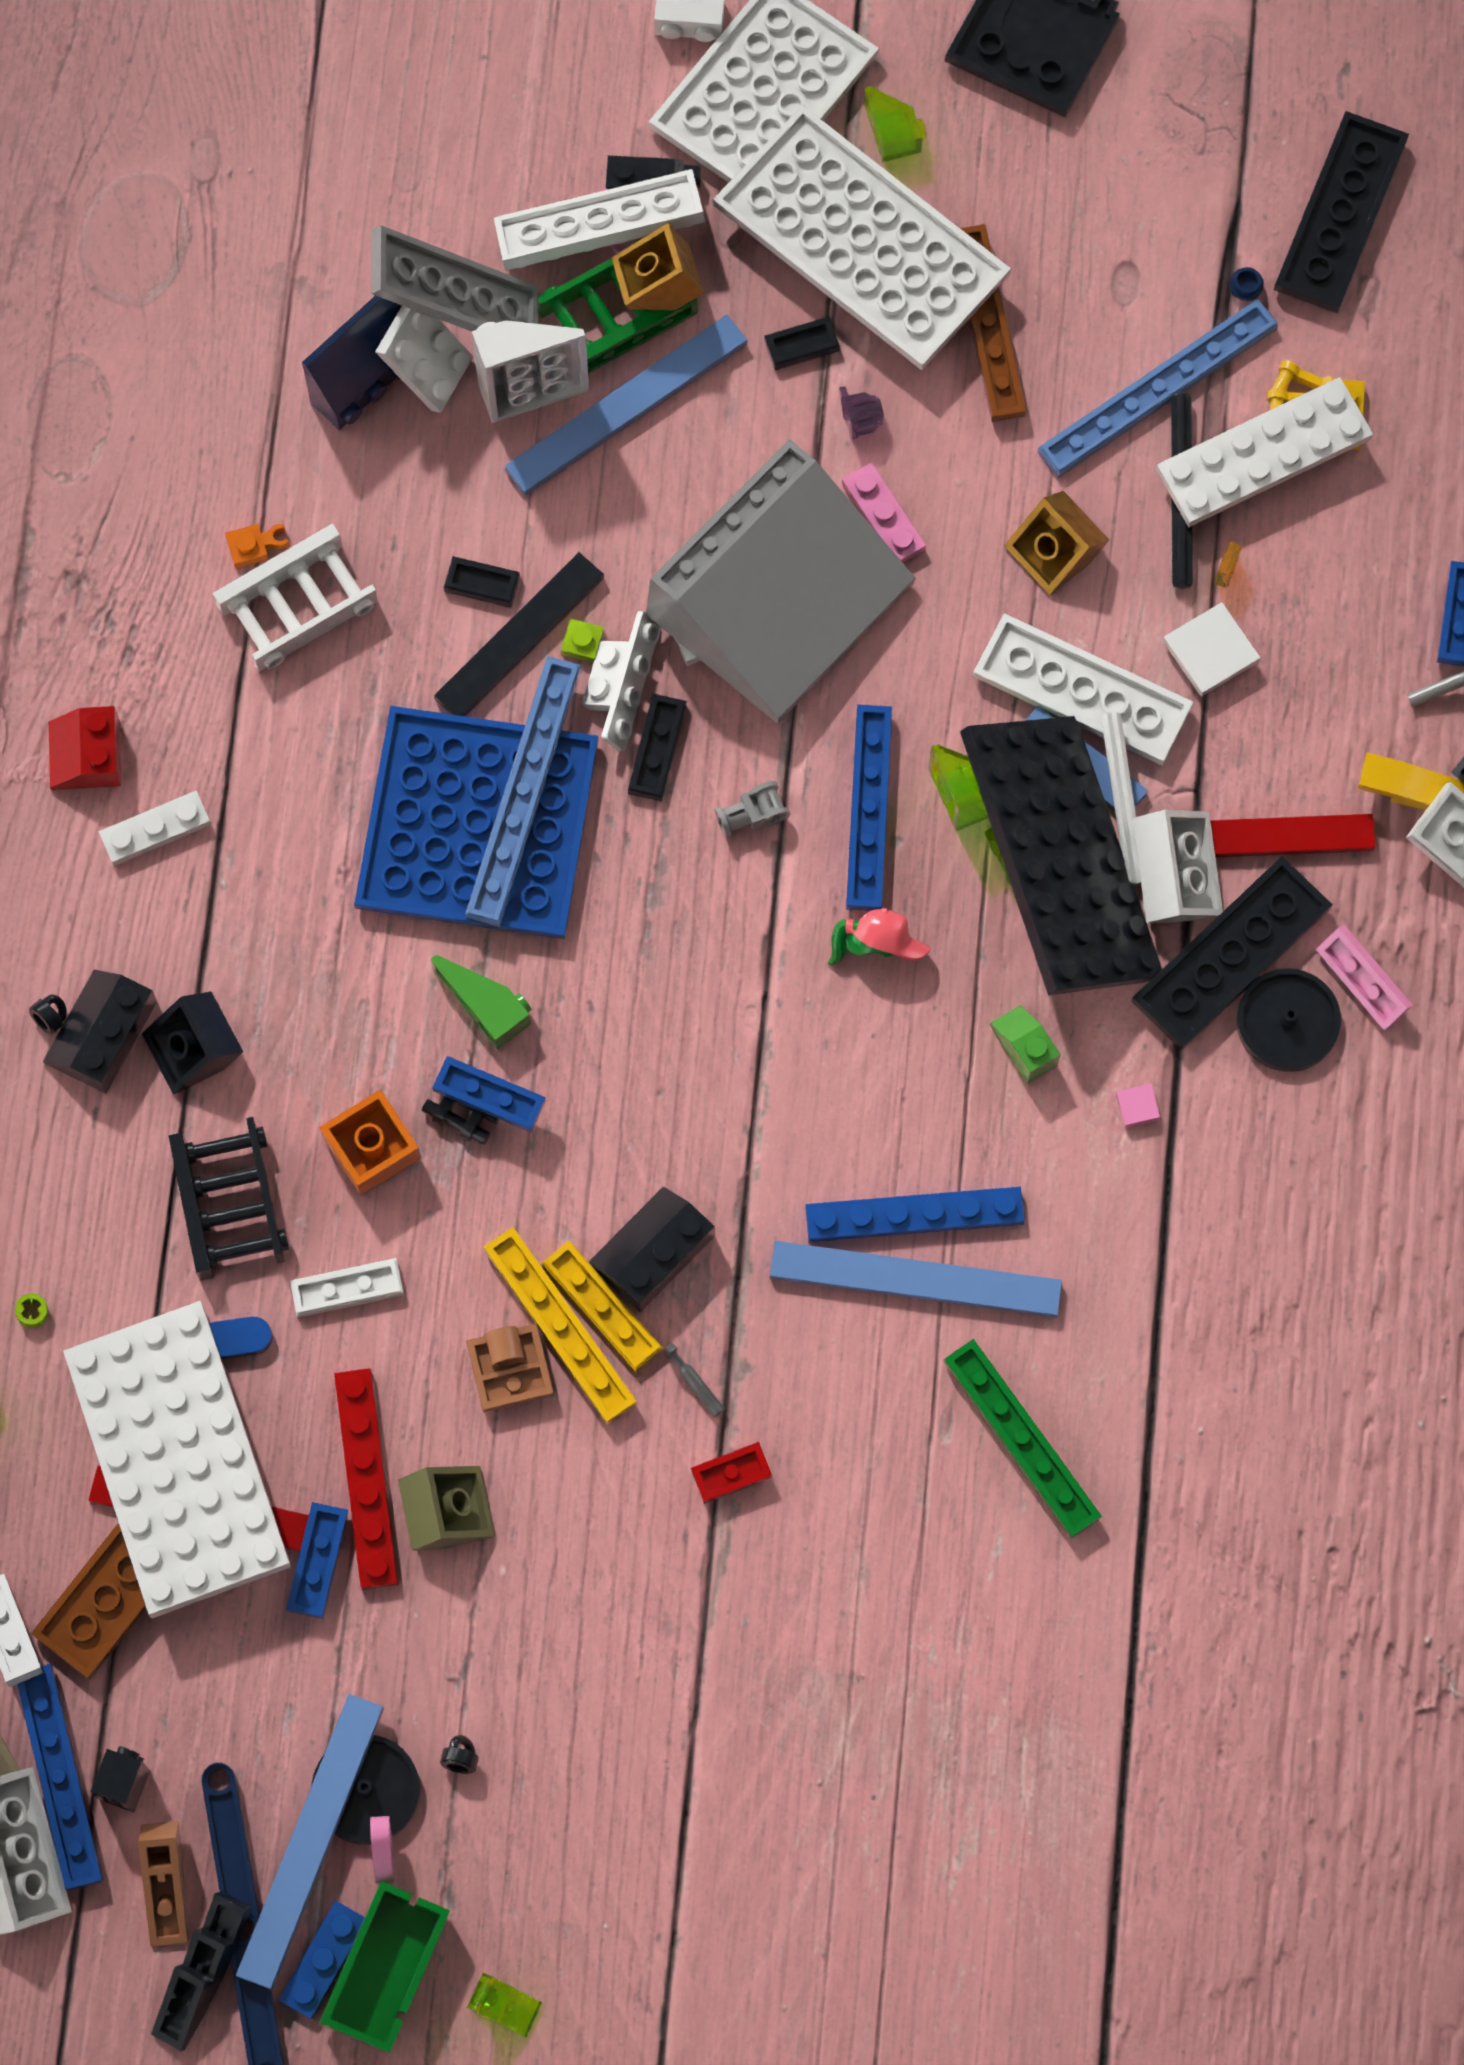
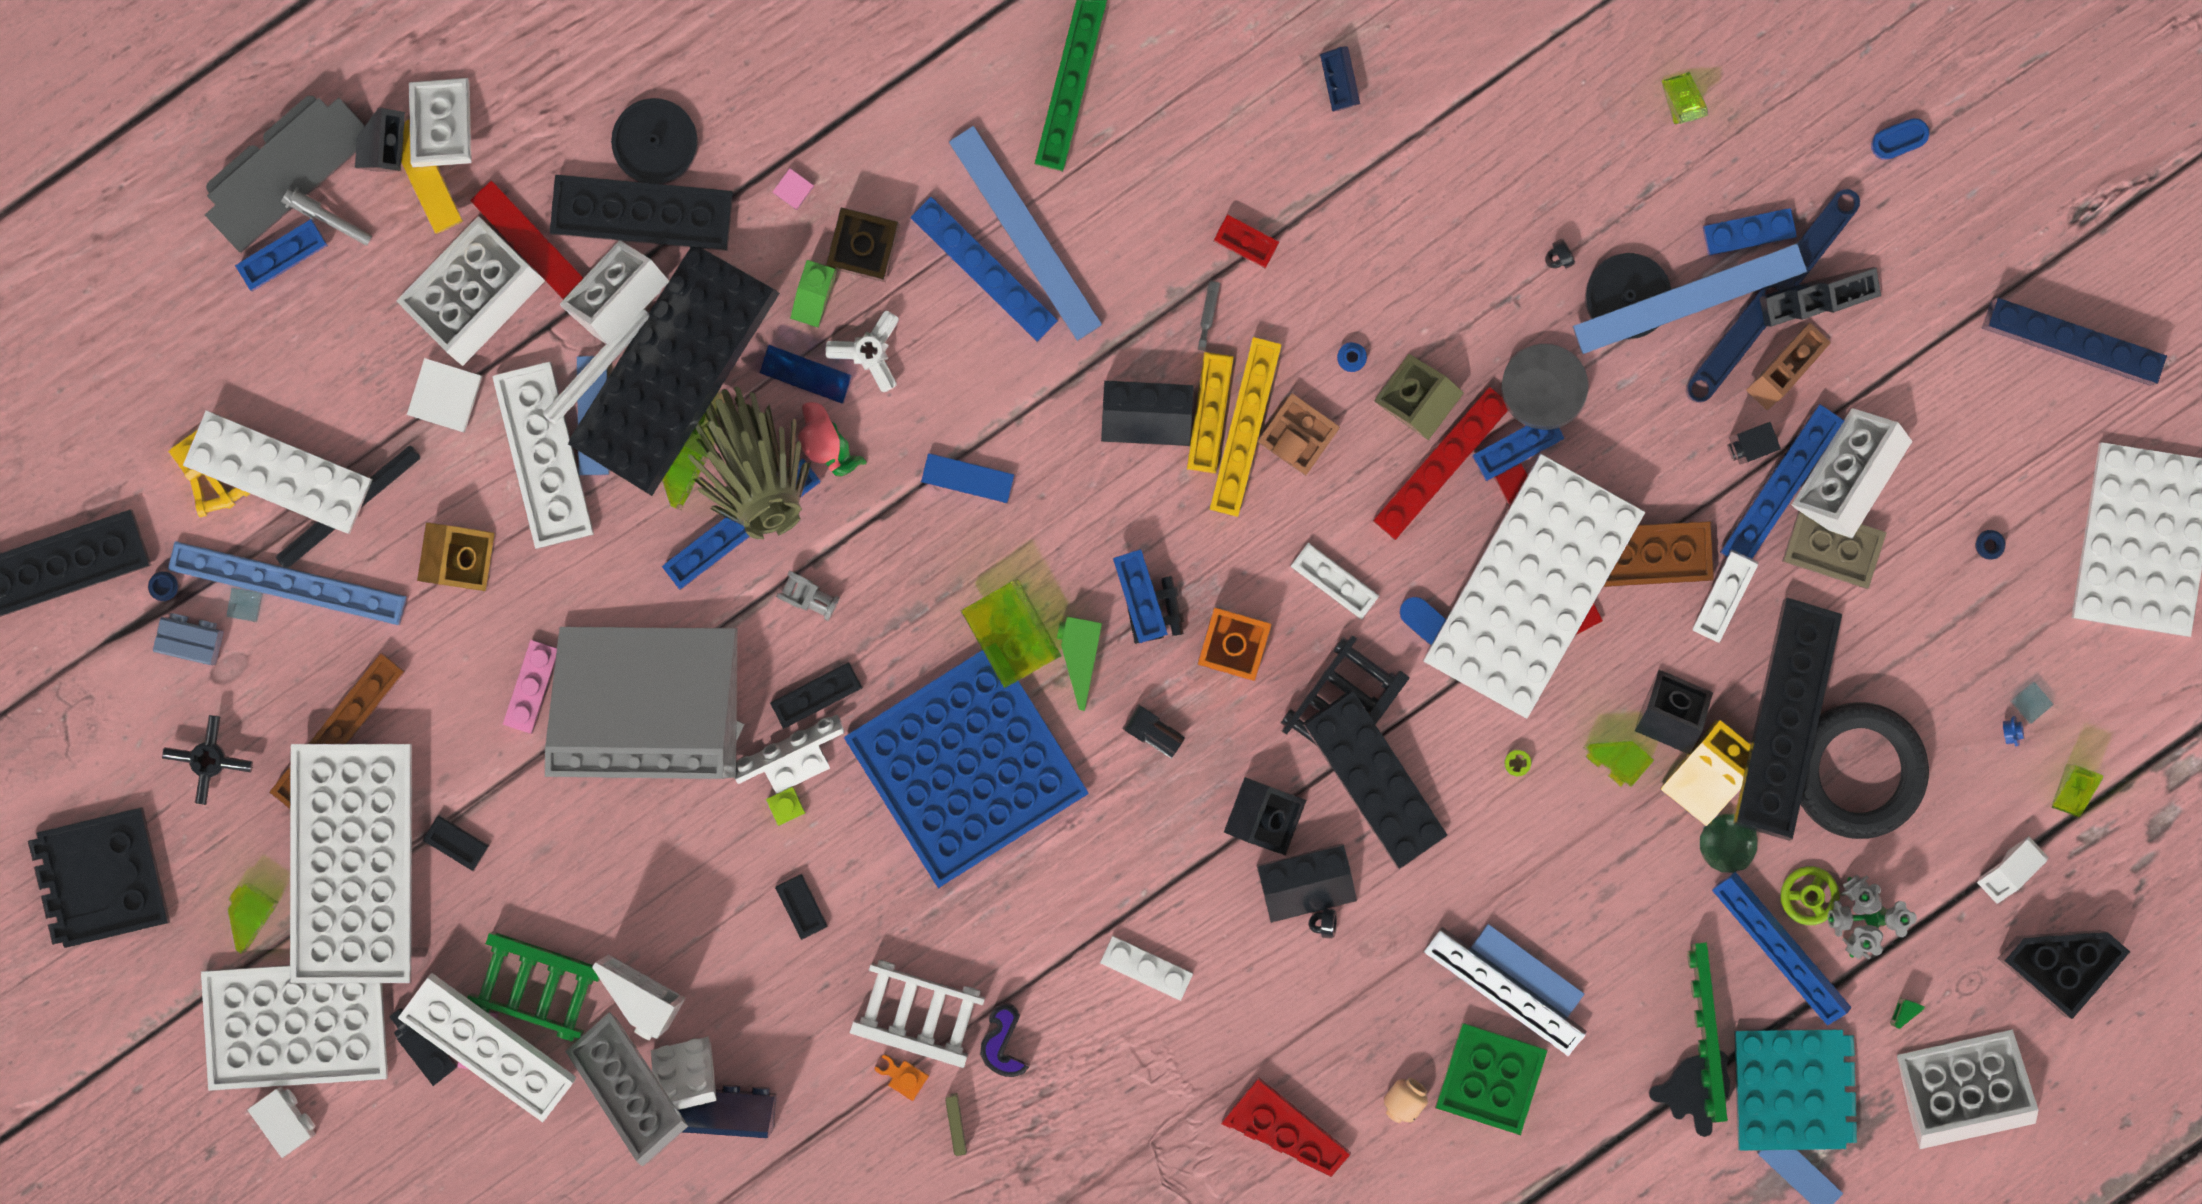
camera: 130 degrees left, 15 degrees up
red slope [49,706,121,790] -> none
green piece [319,1881,450,2054] -> none
bright pink beam [370,1816,394,1883] -> none
black tile [434,552,604,716] -> none
medium blue tile [465,656,581,927] -> none
medium blue tile [504,315,747,496] -> none
pearl gold slope [611,223,704,310] -> none
clear purple piece [839,386,884,439] -> none
clear yellow tile [1214,541,1242,588] -> none
bright pink plate [1316,925,1413,1030] -> none
none -> sand blue brick [153,613,224,665]
none -> black bar [162,715,253,805]
none -> clear light blue tile [226,588,263,622]
none -> white slope [396,216,545,366]
none -> olive plant [688,386,812,539]
none -> clear blue slope [760,345,853,404]
none -> dark brown brick [826,207,900,282]
none -> white bush [826,311,899,392]
none -> blue tile [921,453,1014,504]
none -> olive tile [945,1093,967,1156]
none -> clear neon green slope [961,579,1062,688]
none -> animal [980,1003,1030,1077]
none -> black piece [1122,704,1185,759]
none -> black plate [1302,690,1448,869]
none -> dark blue plate [1320,46,1361,112]
none -> blue plate [1337,342,1367,372]
none -> flat silver piece [1501,344,1588,430]

